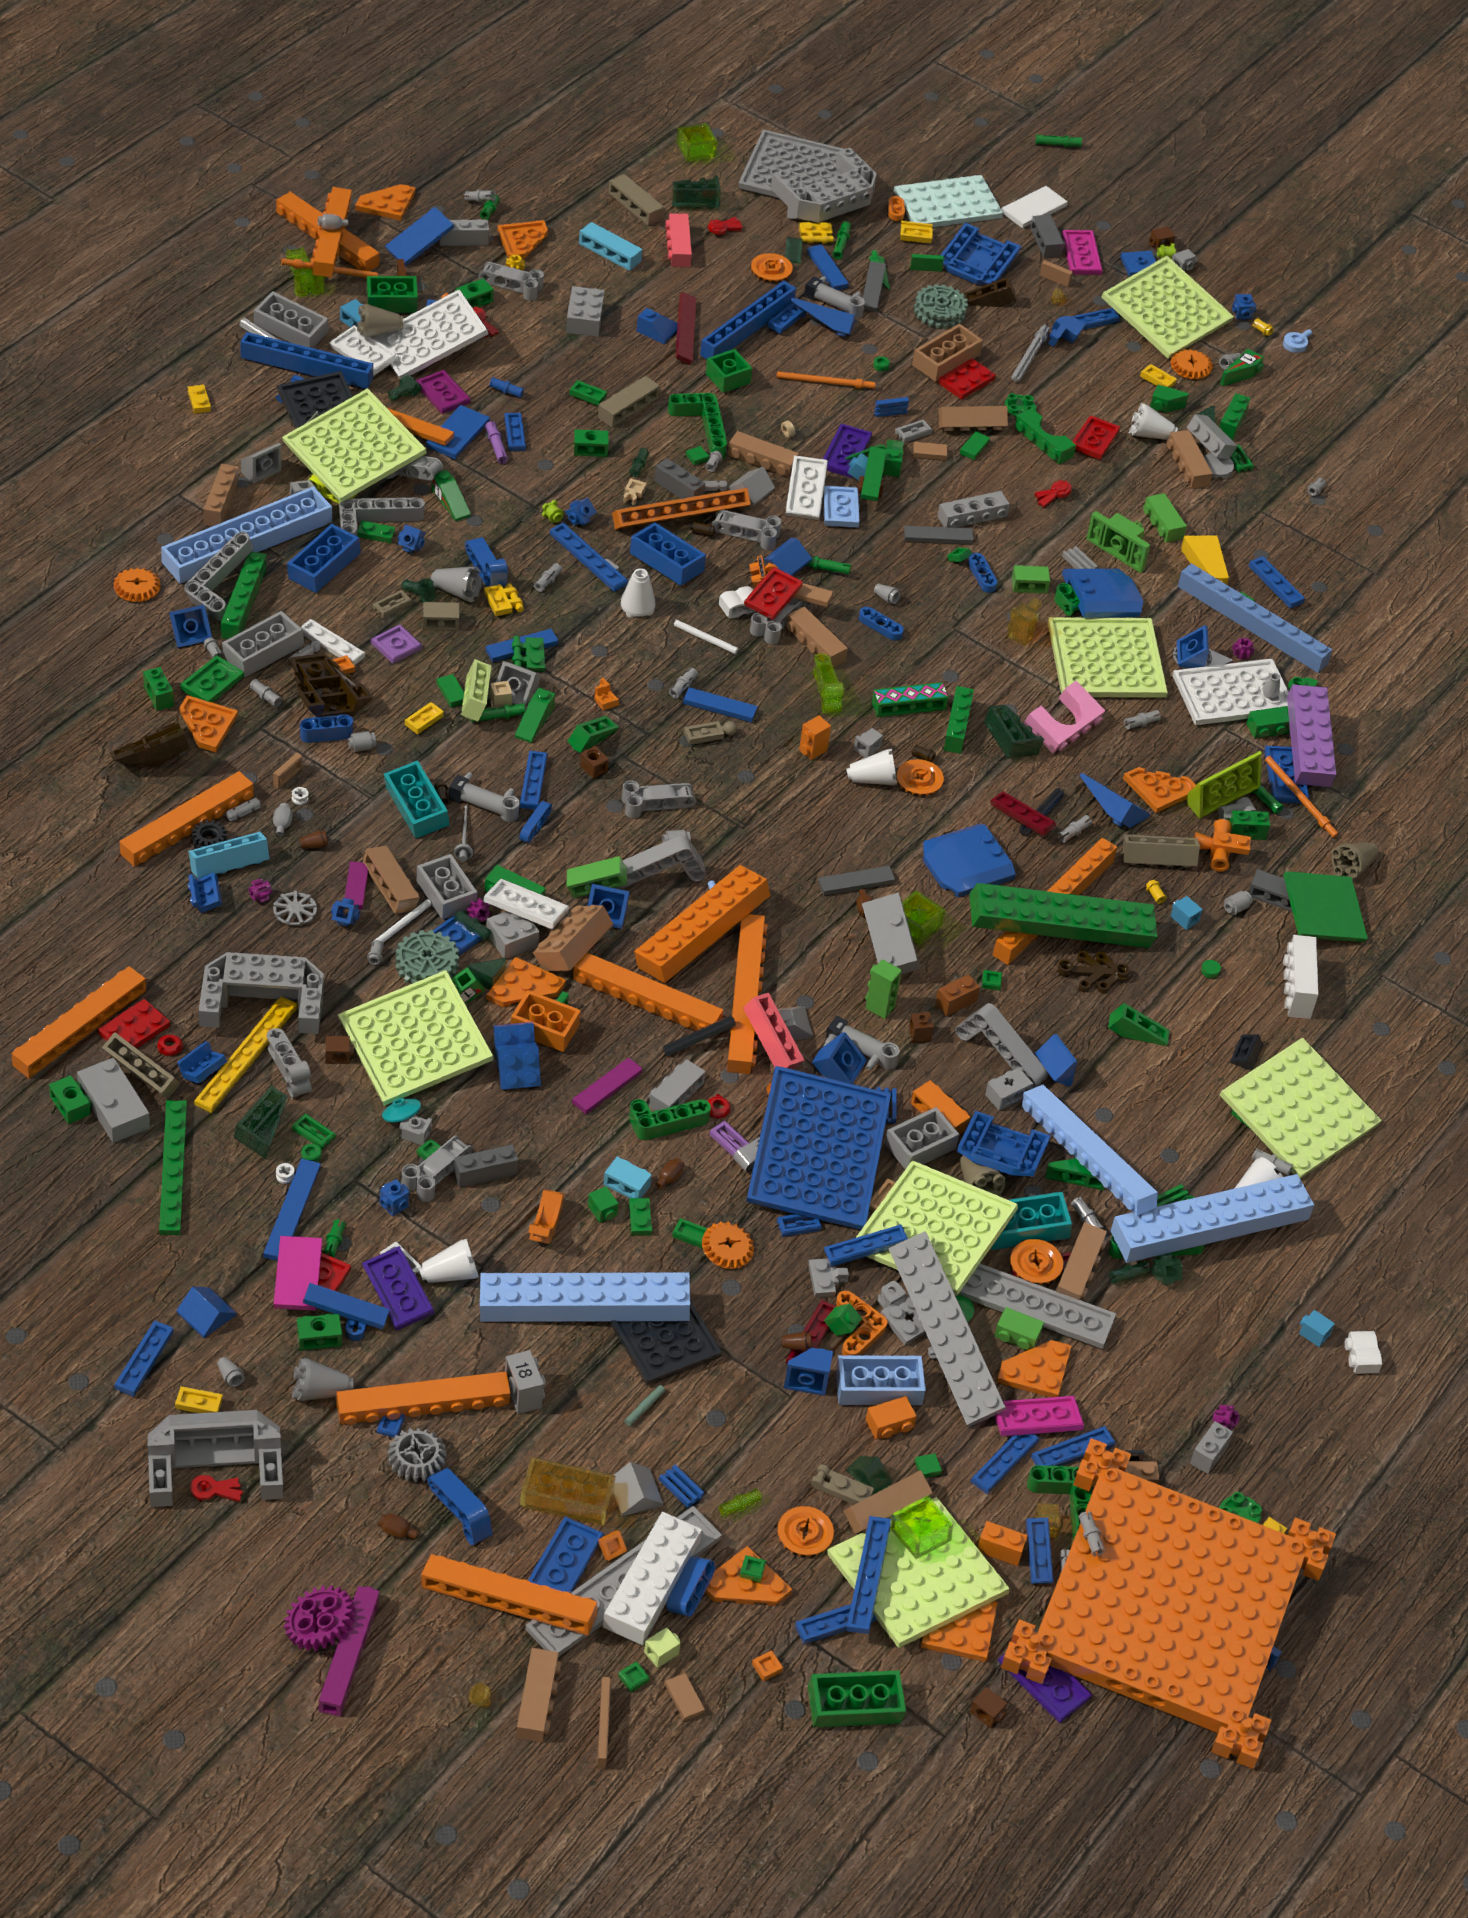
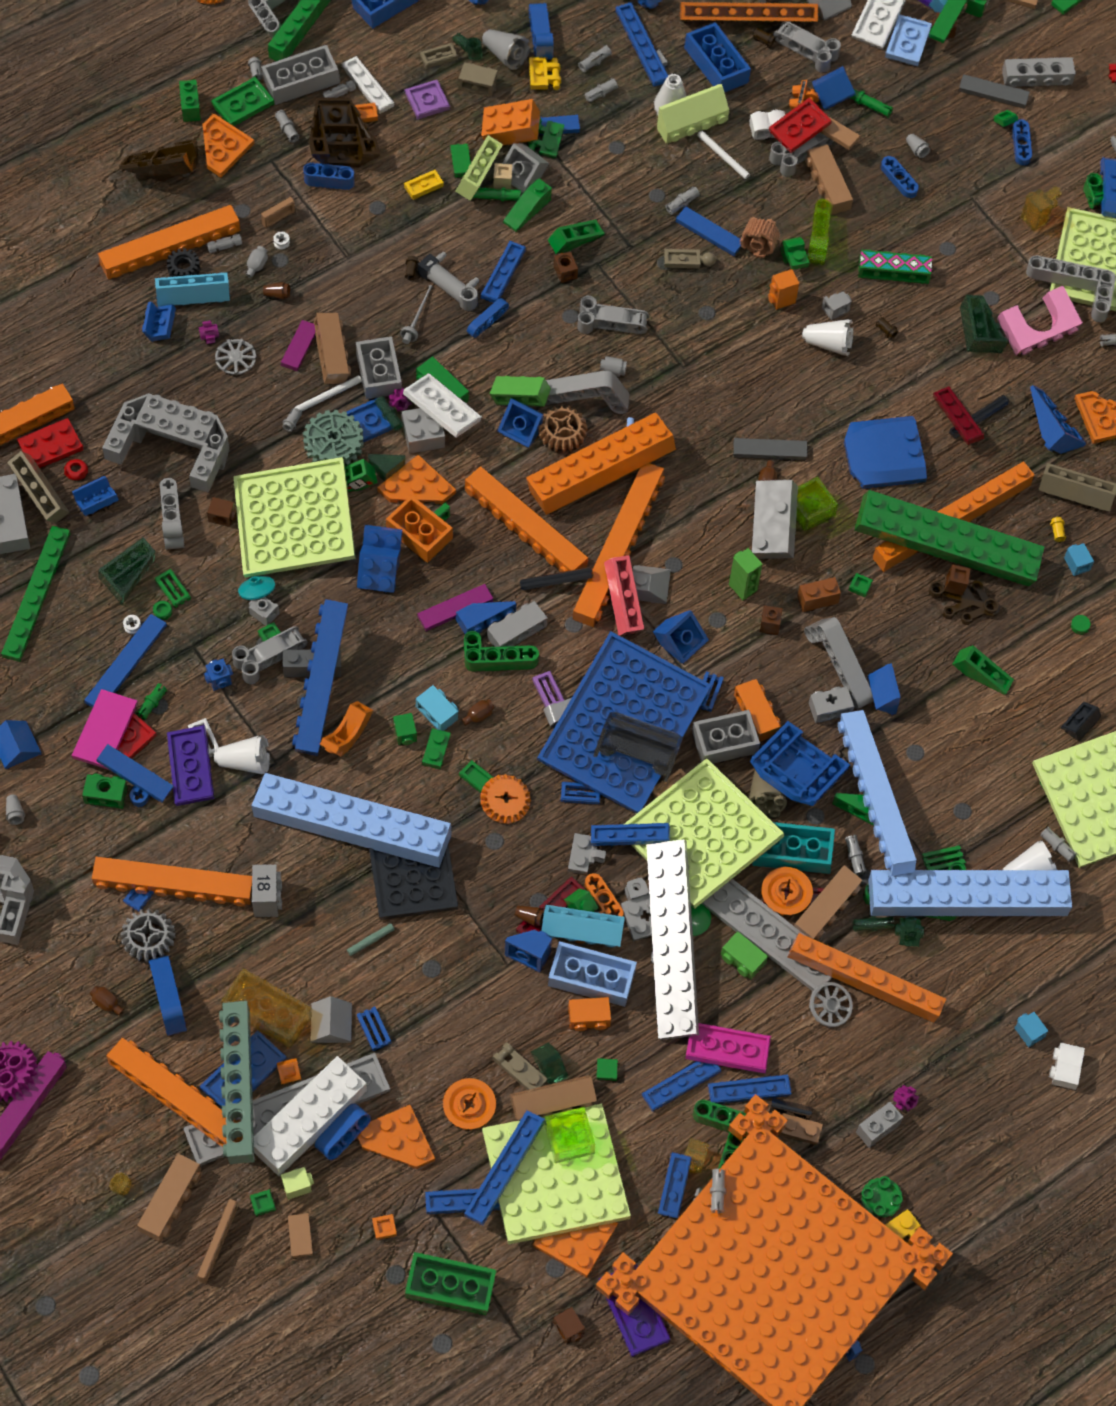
camera: 20 degrees right, 15 degrees up
blue slope [169,605,212,648] -> none
yellow tile [194,996,298,1113] -> none
light grey cone [292,1358,353,1401] -> none
blue brick [331,898,360,926] -> none
light grey brick [348,731,376,752] -> none
teal brick [384,760,450,839] -> none
medium nougat brick [533,905,613,971] -> none
orange slope [595,678,619,710] -> none
red piece [708,1093,731,1119] -> none
clear neon green pin [718,1488,762,1518] -> none
green tile [740,1555,766,1582] -> none
light grey piece [823,1015,900,1070] -> none
orange gear [896,759,944,796] -> none
green brick [943,686,974,754] -> none
orange brick [978,1521,1028,1566] -> none
orange plate [997,1340,1071,1398] -> none
bright green brick [1012,565,1050,594] -> none
light grey pin [1057,815,1092,843] -> none
none -> sand green brick [219,1001,255,1164]
none -> blue brick [292,599,348,756]
none -> blue slope [456,601,516,634]
none -> orange brick [481,99,540,146]
none -> medium nougat gear [538,405,587,453]
none -> medium azure brick [542,905,625,947]
none -> light grey axle [585,79,618,102]
none -> clear smoke windscreen [593,712,683,782]
none -> yellowish green slope [657,84,729,144]
none -> nougat brick [740,217,780,258]
none -> green brick [780,237,810,270]
none -> orange brick [787,933,946,1023]
none -> light grey wheel [809,982,853,1027]
none -> reddish brown brick [944,564,970,595]
none -> light grey beam [1026,256,1115,322]

